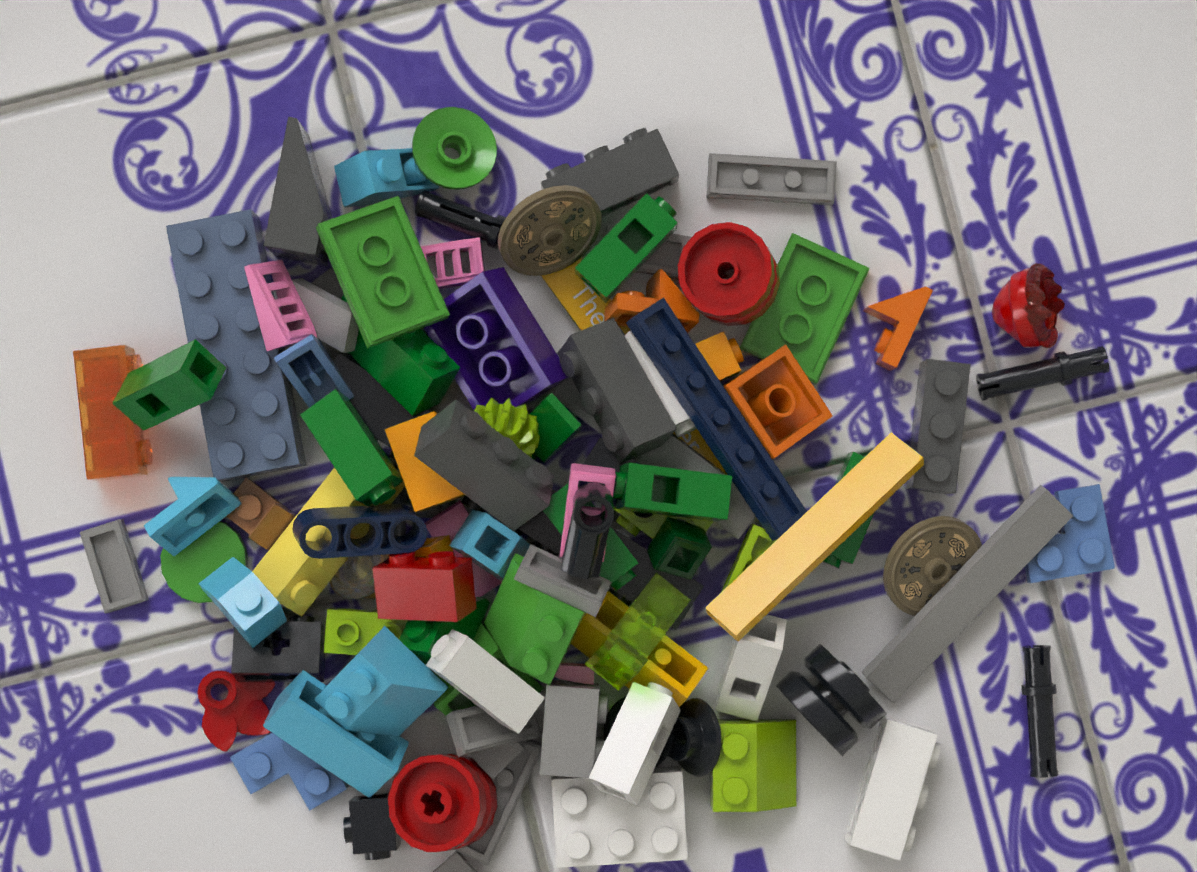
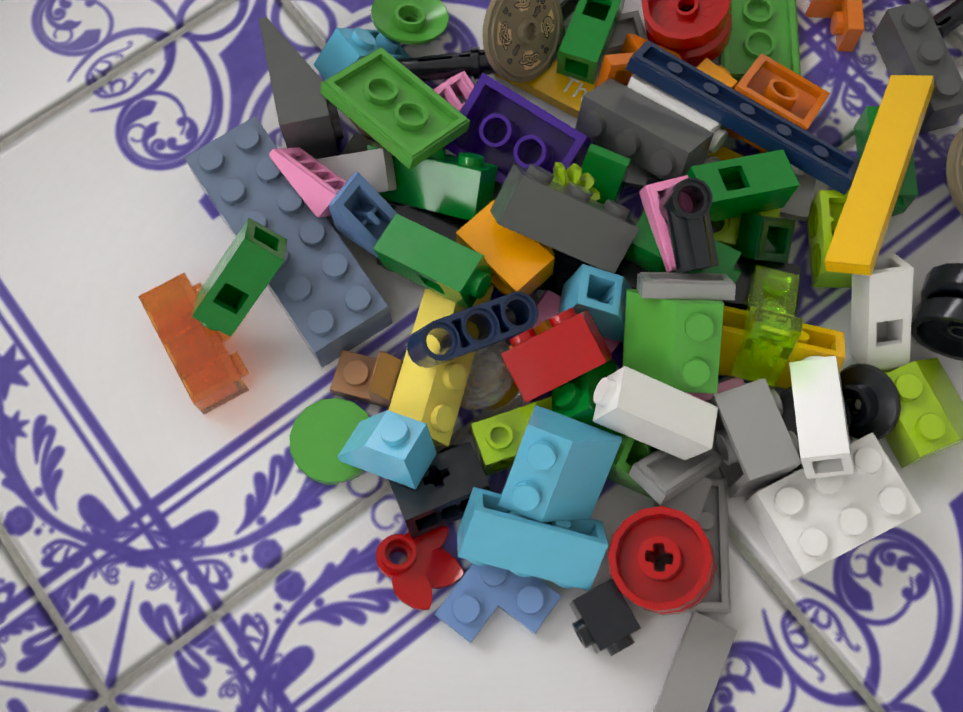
camera: 20 degrees left, 15 degrees down
light grey tile [80,519,149,614] -> none
medium azure slope [144,477,242,556] -> none

